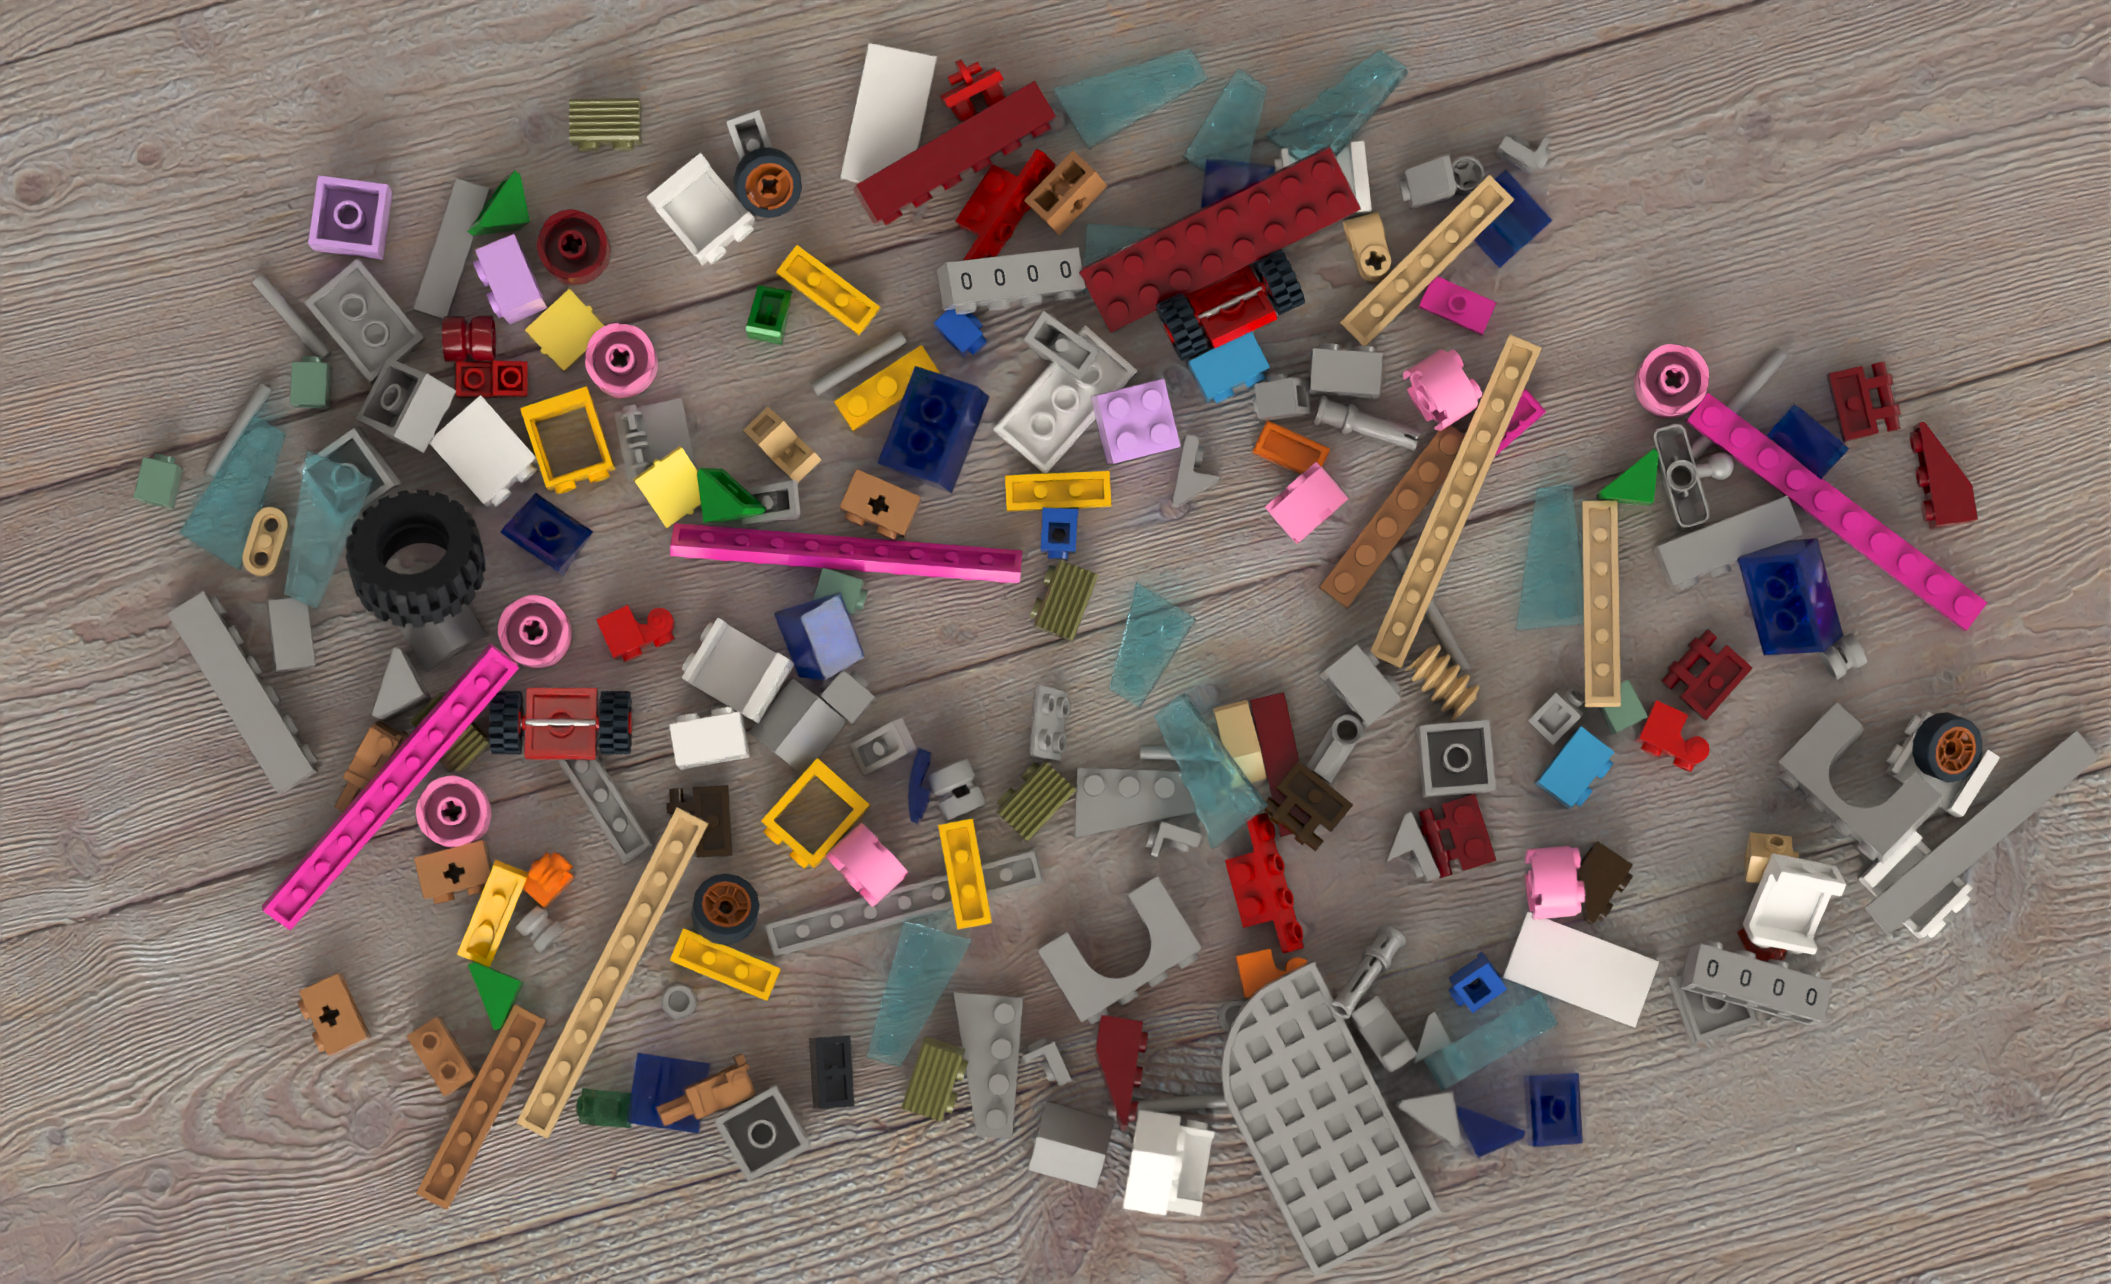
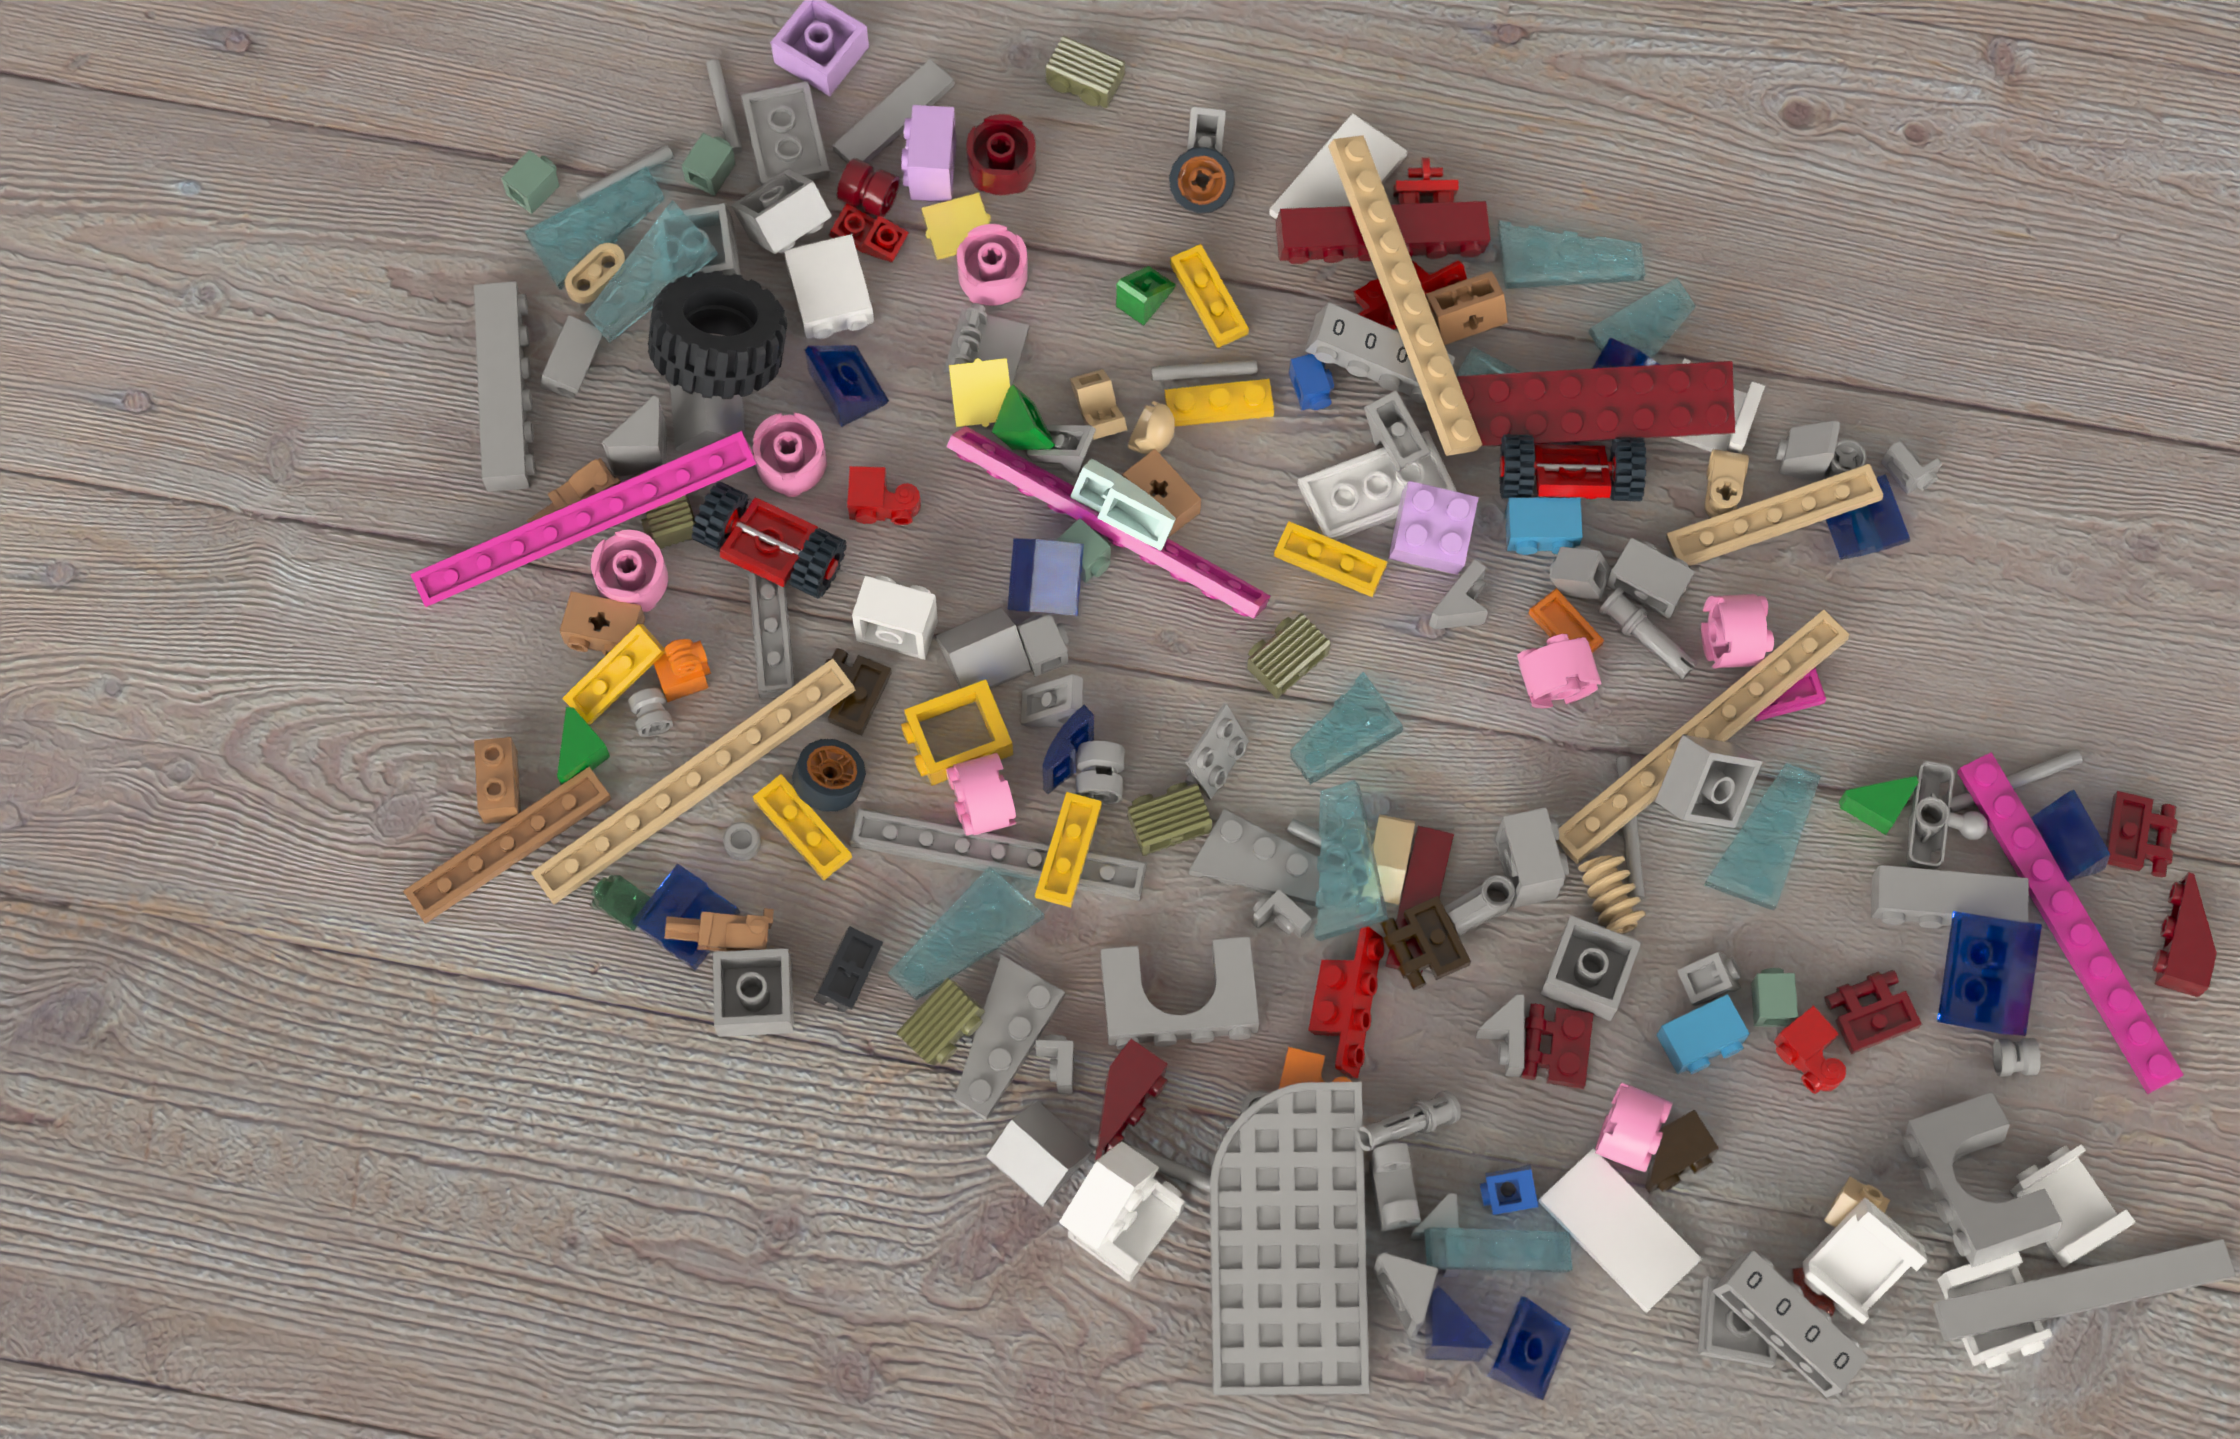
camera: 30 degrees right, 15 degrees down
medium nougat brick [297,973,371,1056] -> none
green slope [467,170,530,236] -> none
yellow window [520,386,616,494] -> none
white panel [647,153,755,266] -> none
white panel [682,618,794,724] -> none
clear blue slope [877,366,990,493] -> none
blue brick [1041,507,1078,560] -> none
clear light blue wing [1266,50,1408,161] -> none
medium nougat plate [1319,425,1465,609] -> none
dark pink plate [1418,276,1497,336] -> none
tan plate [1582,500,1621,707] -> none
bright pink brick [1634,344,1709,419] -> none
black wheel [1912,712,1982,783] -> none
none -> light aqua slope [1070,459,1176,551]
none -> tan hair [1128,401,1175,455]
none -> tan plate [1328,135,1482,456]
none -> light grey brick [1655,734,1763,828]

